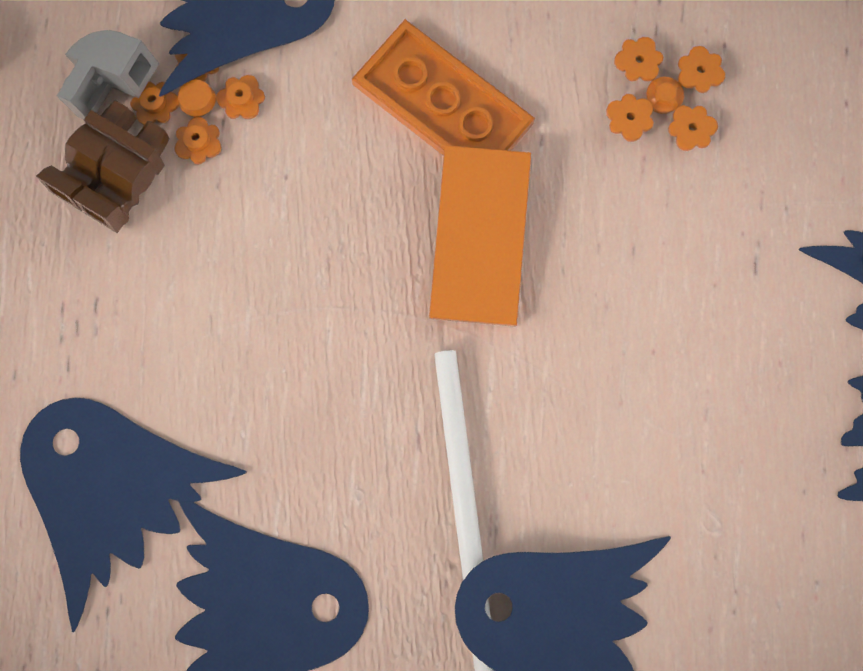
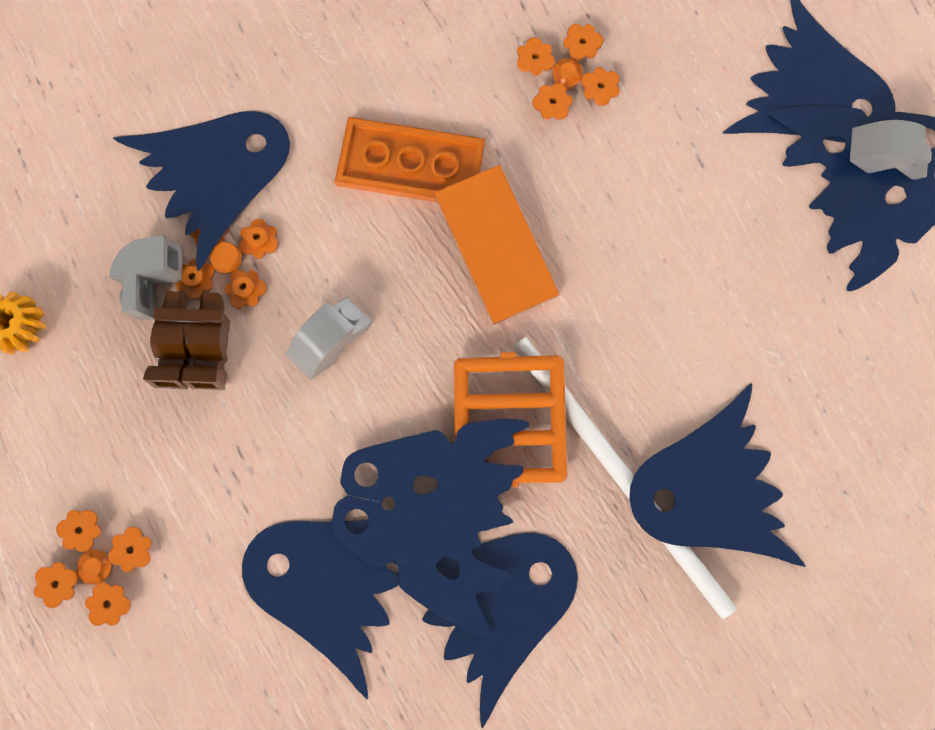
camera: 30 degrees left, 0 degrees up
none -> light grey brick [285,298,373,379]
none -> dark blue piece [331,419,529,639]
none -> orange bar [453,352,567,487]

